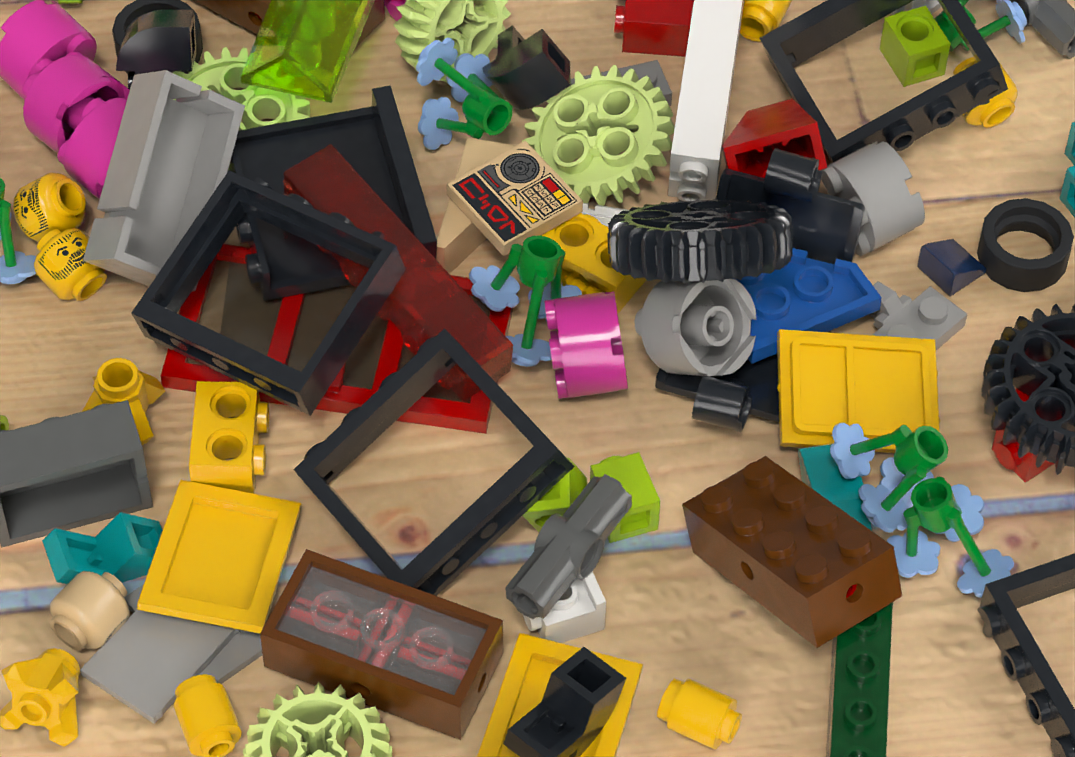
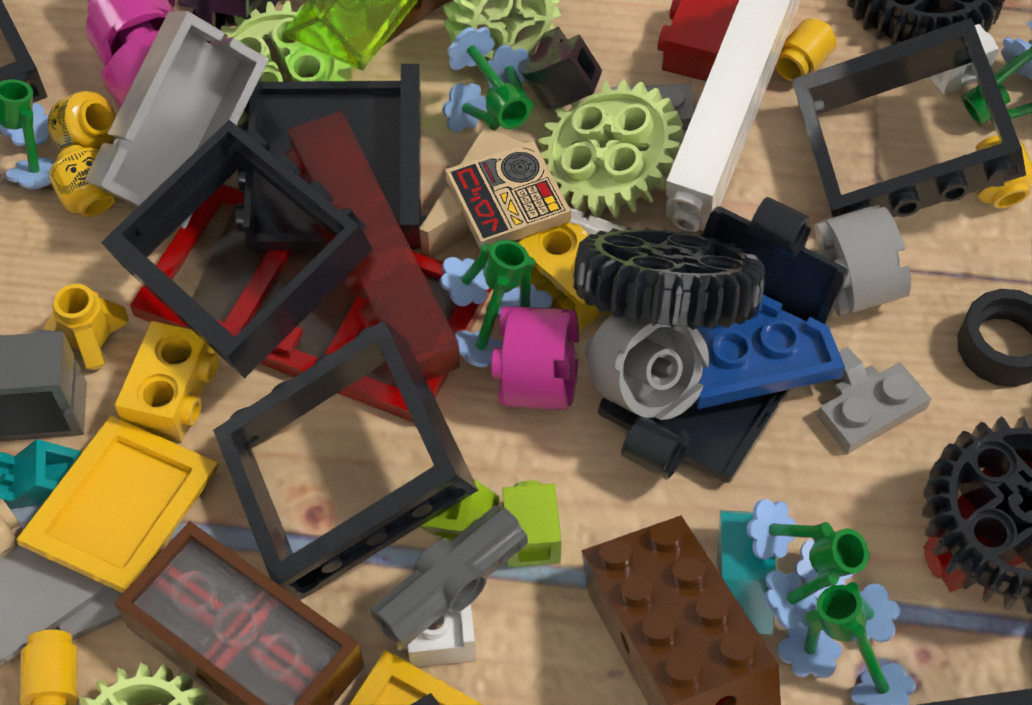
camera: 15 degrees right, 5 degrees up
red slope [722,98,827,178] -> none
yellow piece [777,329,940,453] -> none
lime brick [879,5,951,87] -> none
dark blue slope [917,239,986,297] -> none

